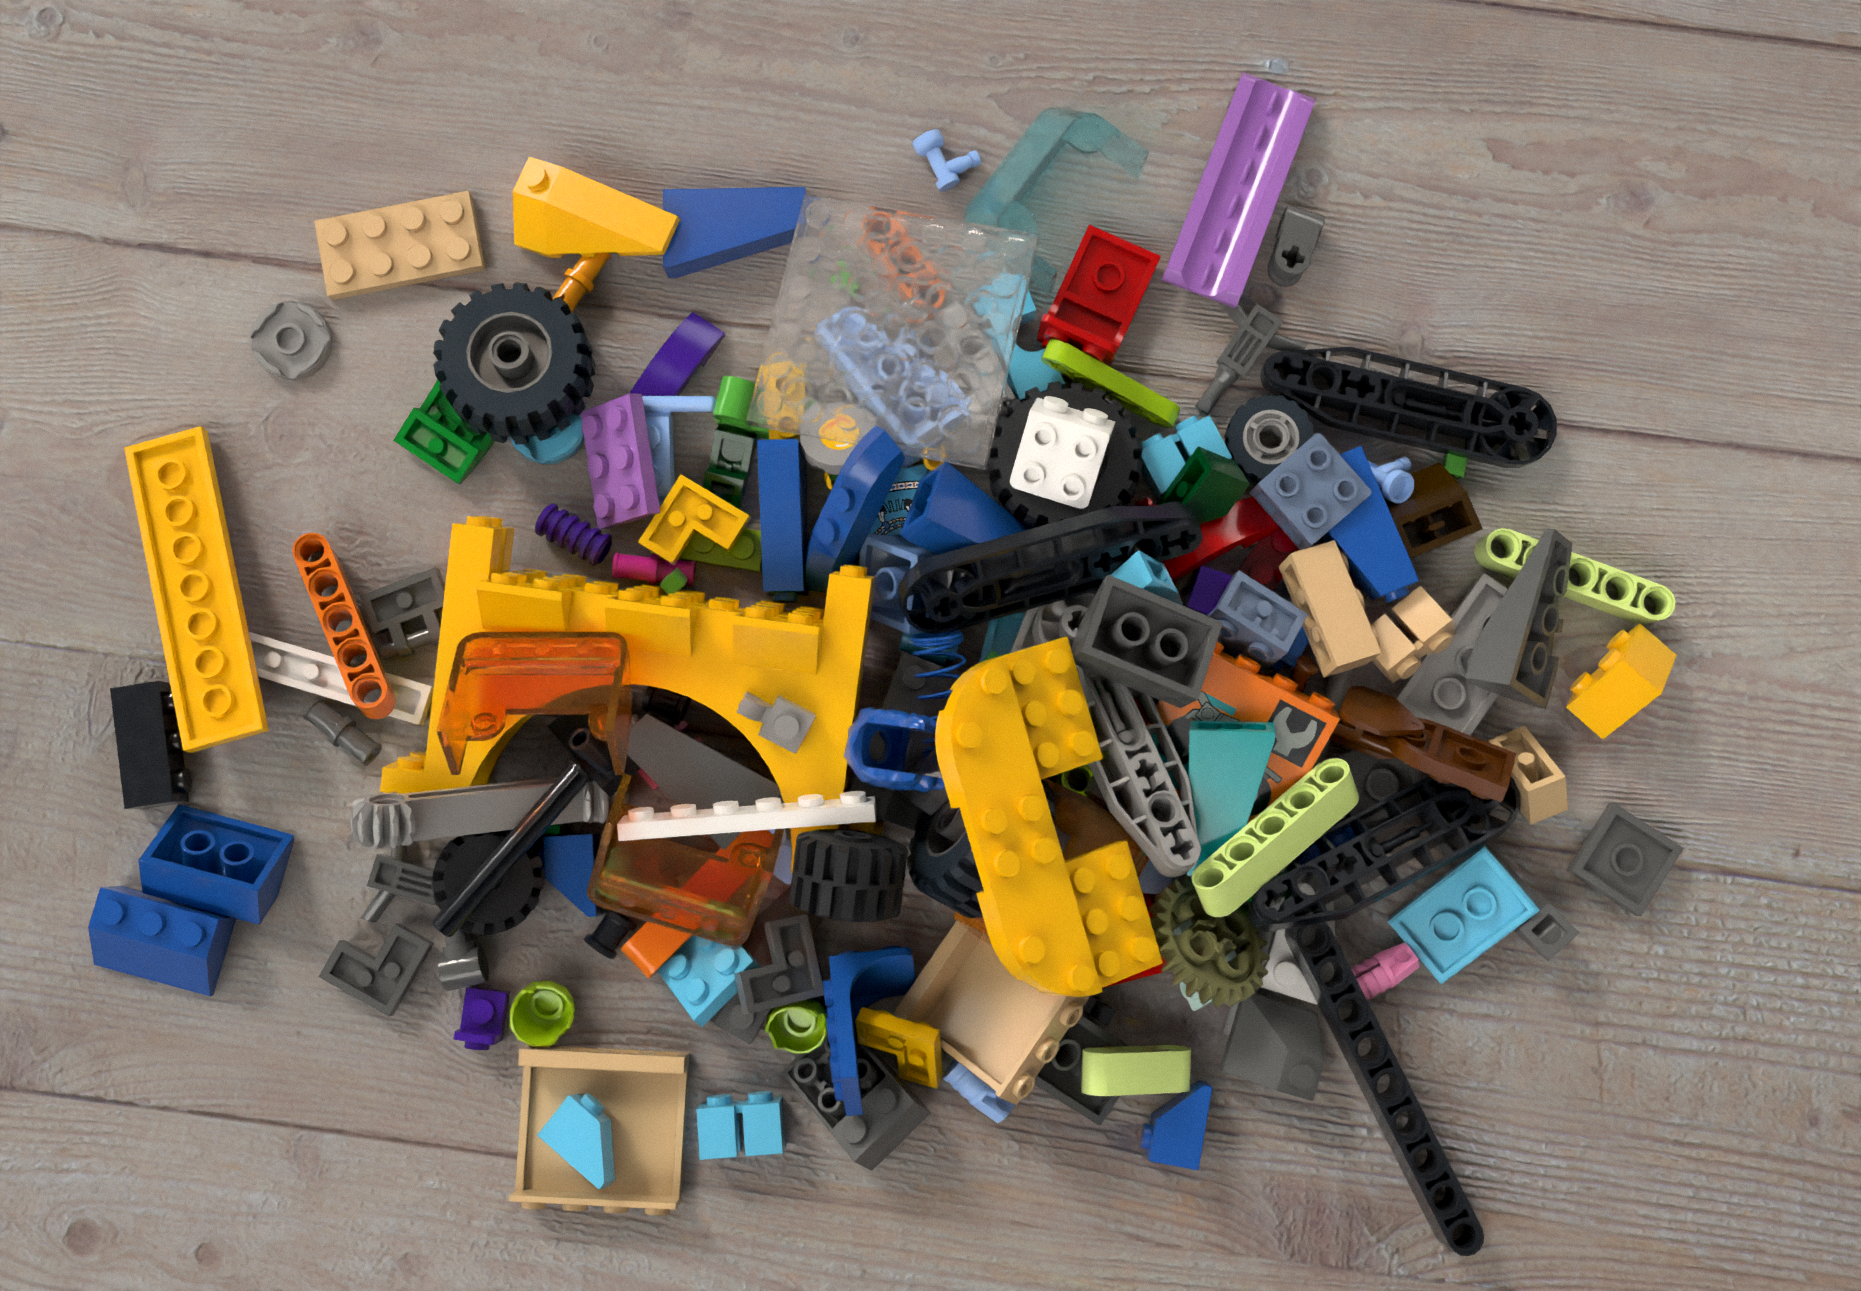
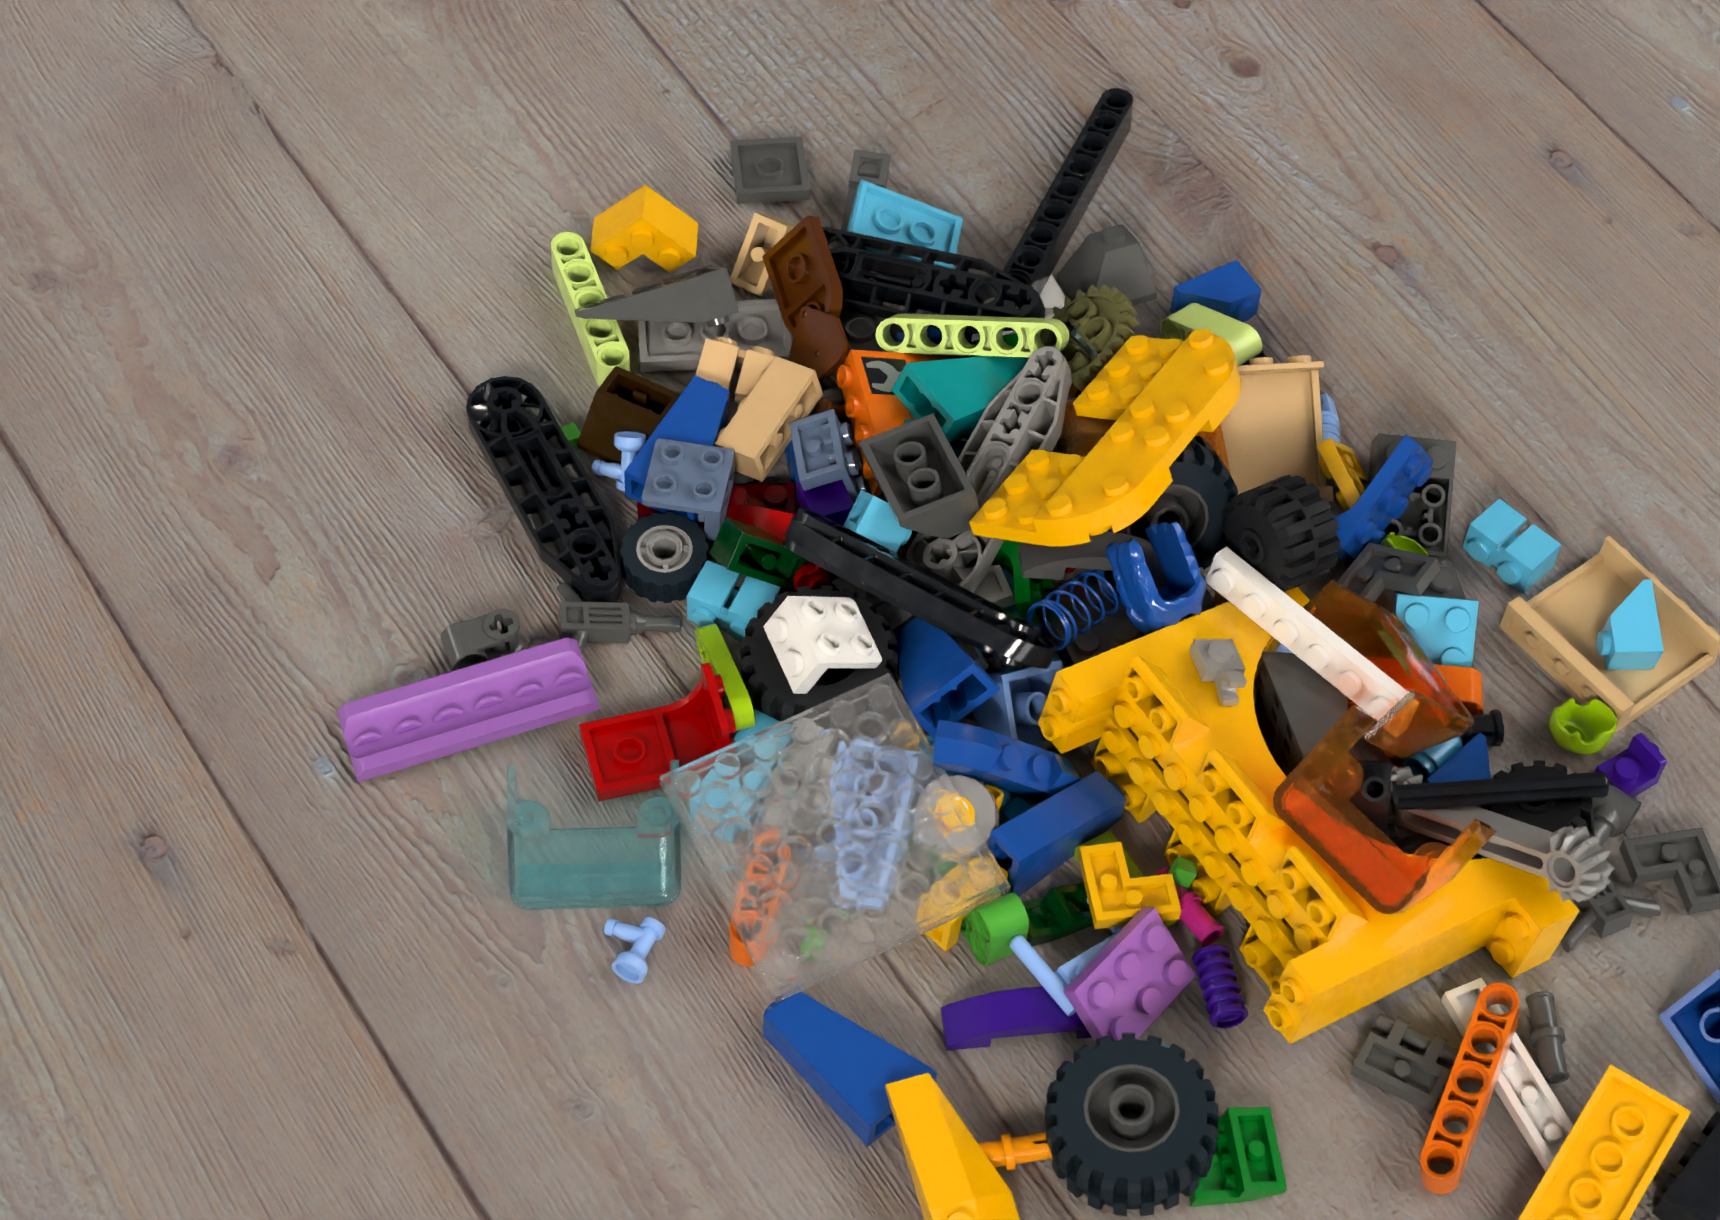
camera: 135 degrees left, 30 degrees down
bright pink hinge [1351,943,1419,1001] -> none

